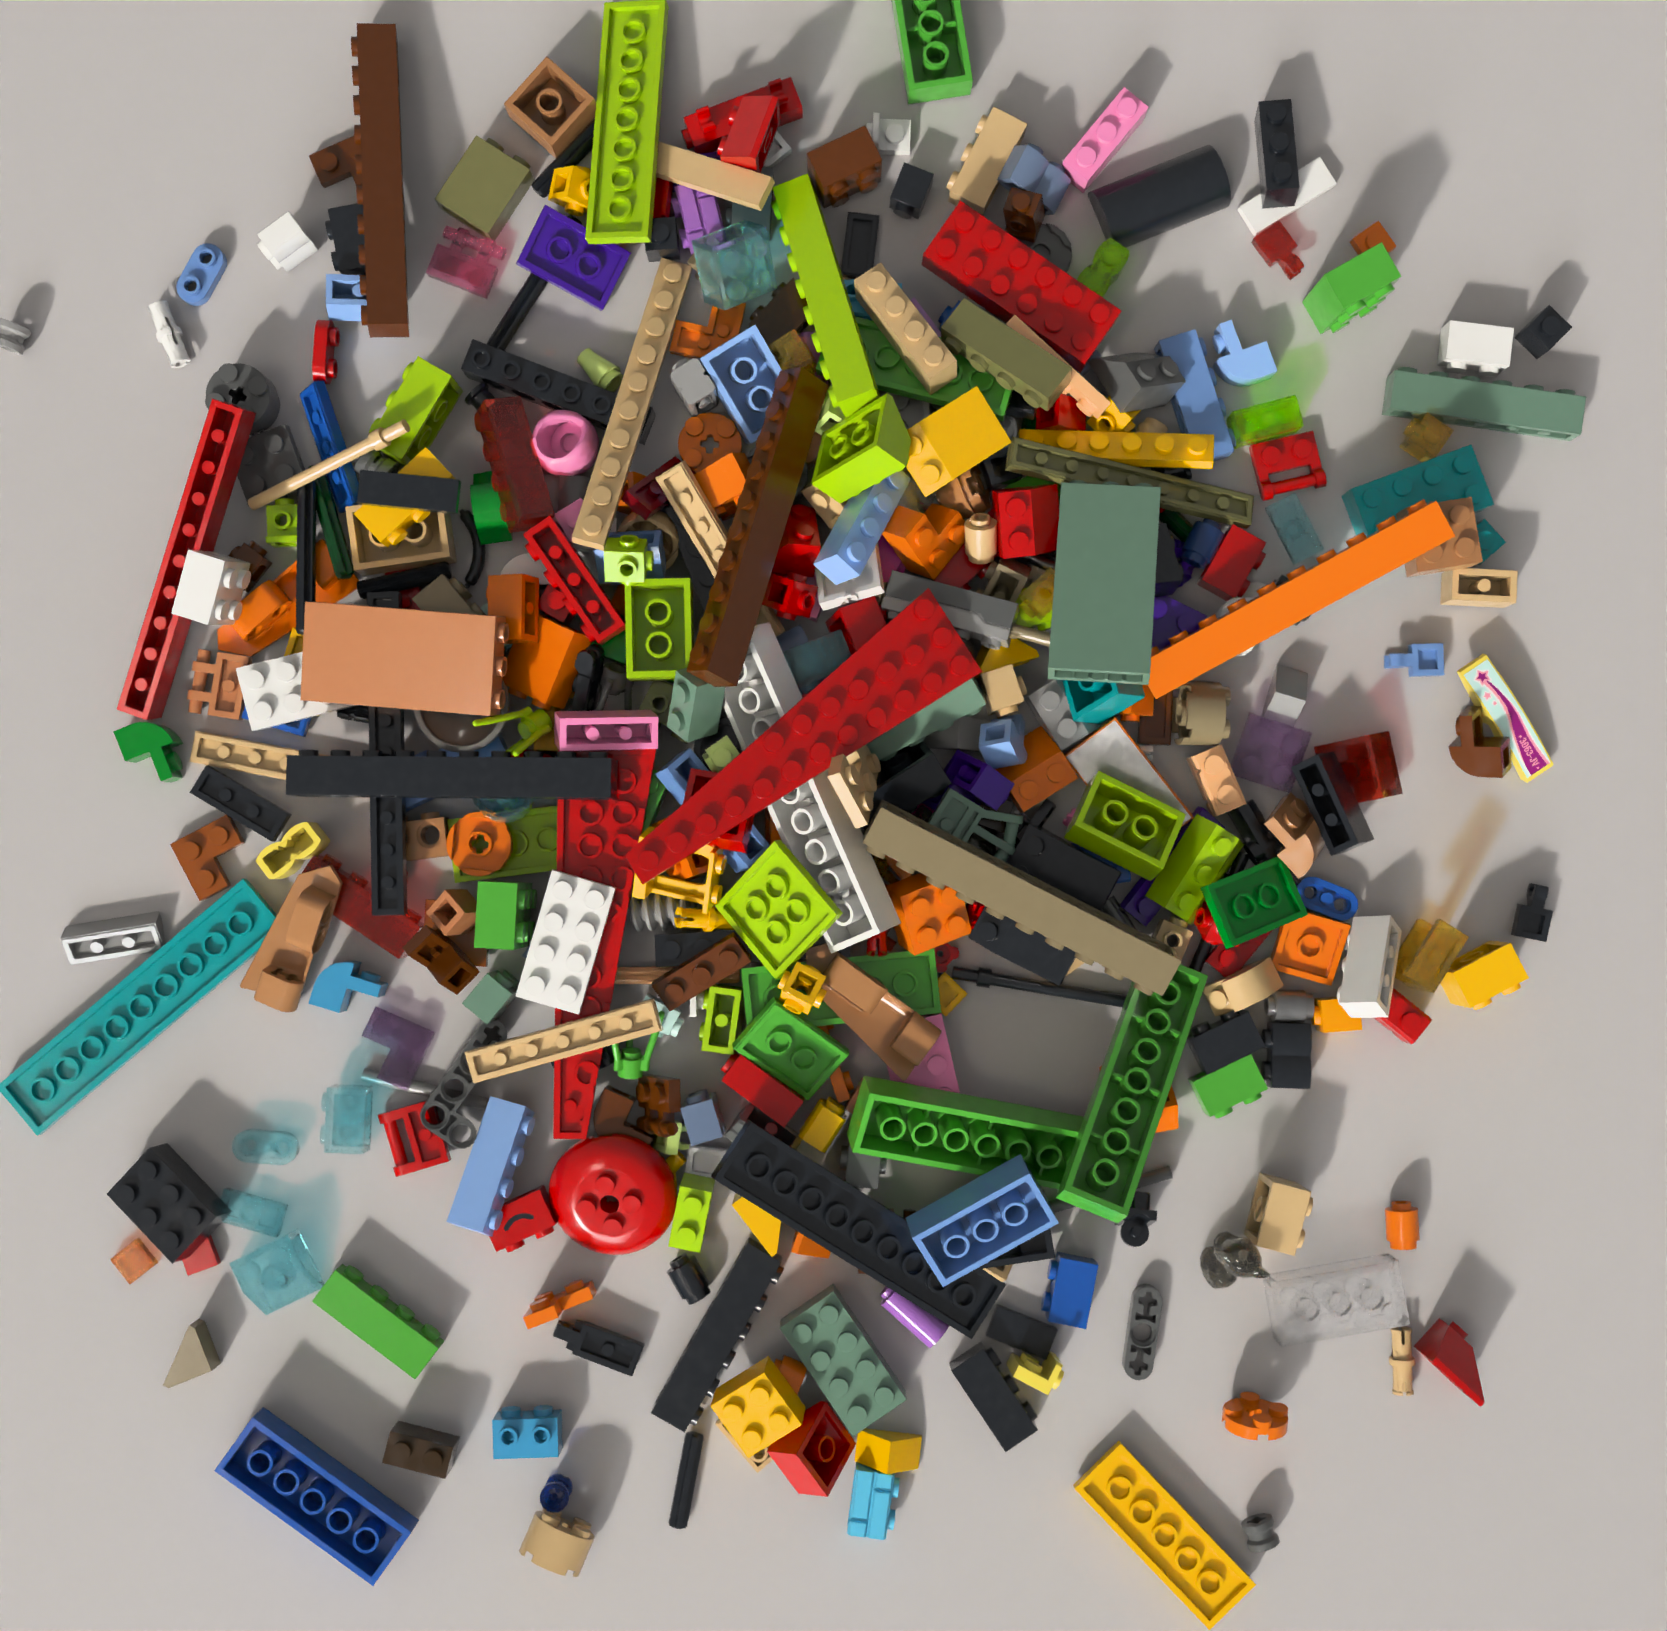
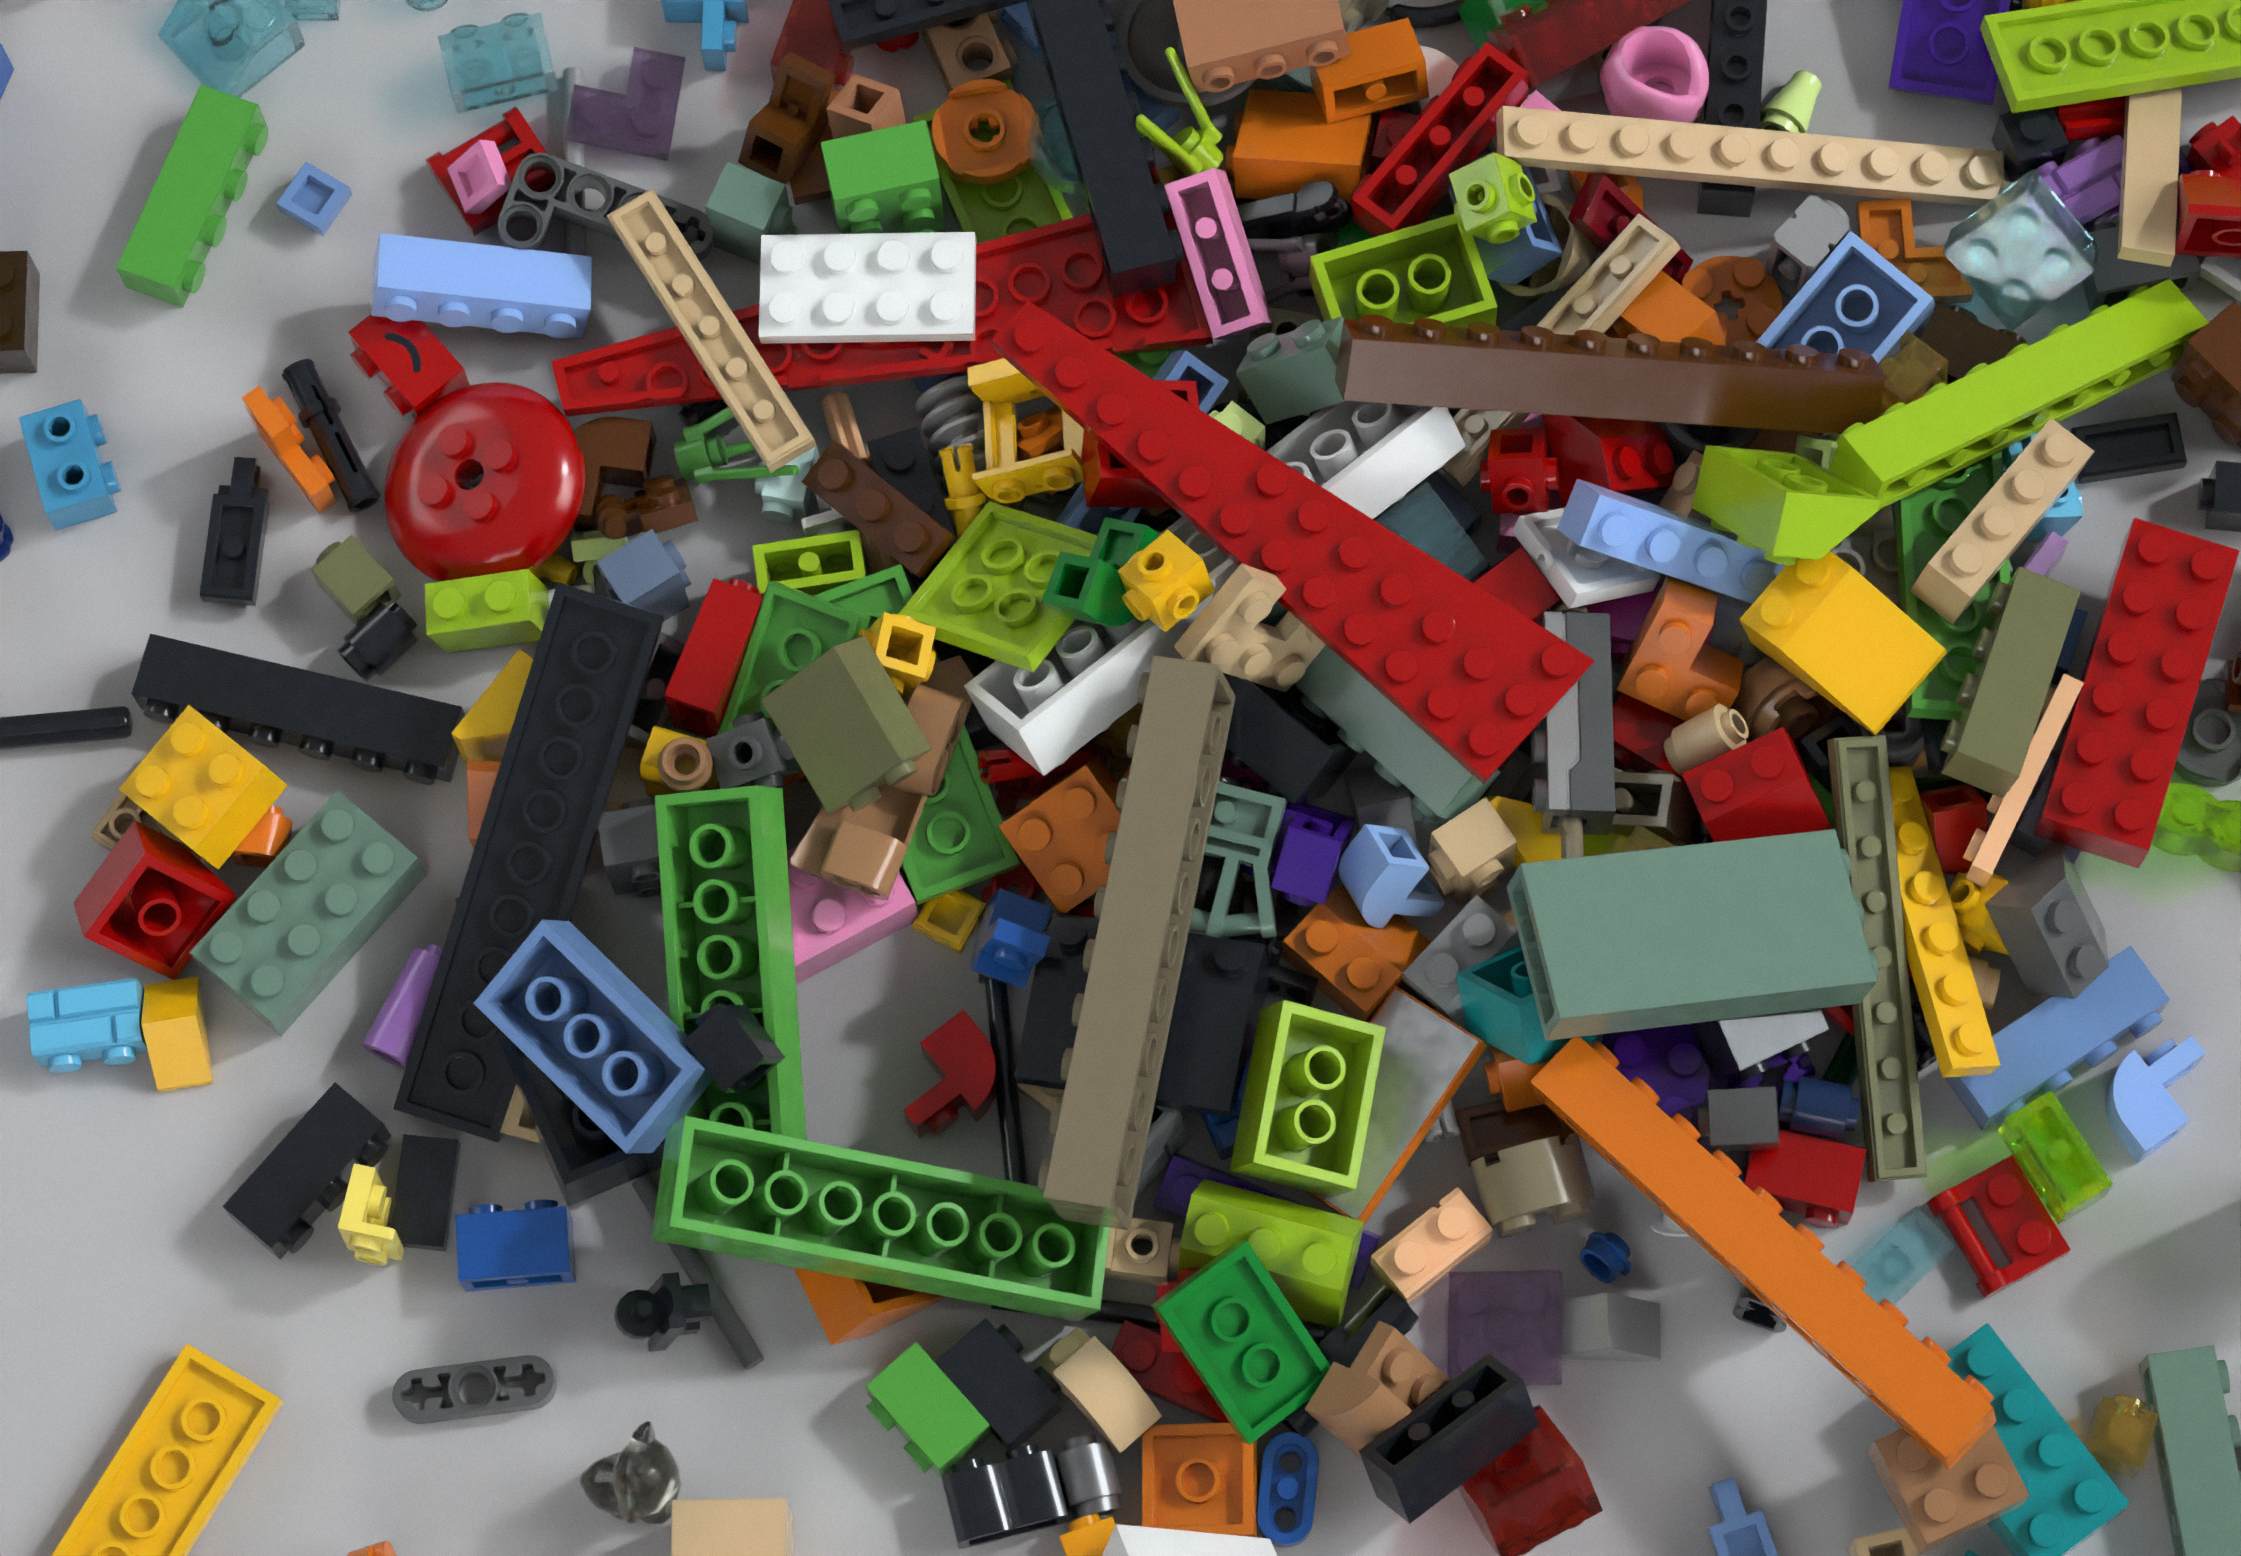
camera: 75 degrees right, 15 degrees down
none -> medium blue plate [276,161,352,236]
none -> black pin [281,359,381,512]
none -> olive brick [311,535,401,625]
none -> bright pink plate [447,139,512,214]
none -> medium nougat plate [657,737,713,792]
none -> black brick [684,1003,785,1093]
none -> dark grey brick [706,711,801,789]
none -> olive brick [761,635,932,813]
none -> red brick [903,1009,997,1139]
none -> blue brick [970,888,1052,989]
none -> green brick [1041,517,1159,627]
none -> yellow brick [1118,529,1215,632]
none -> blue plate [1579,1232,1631,1283]
none -> dark grey brick [1698,1087,1780,1152]

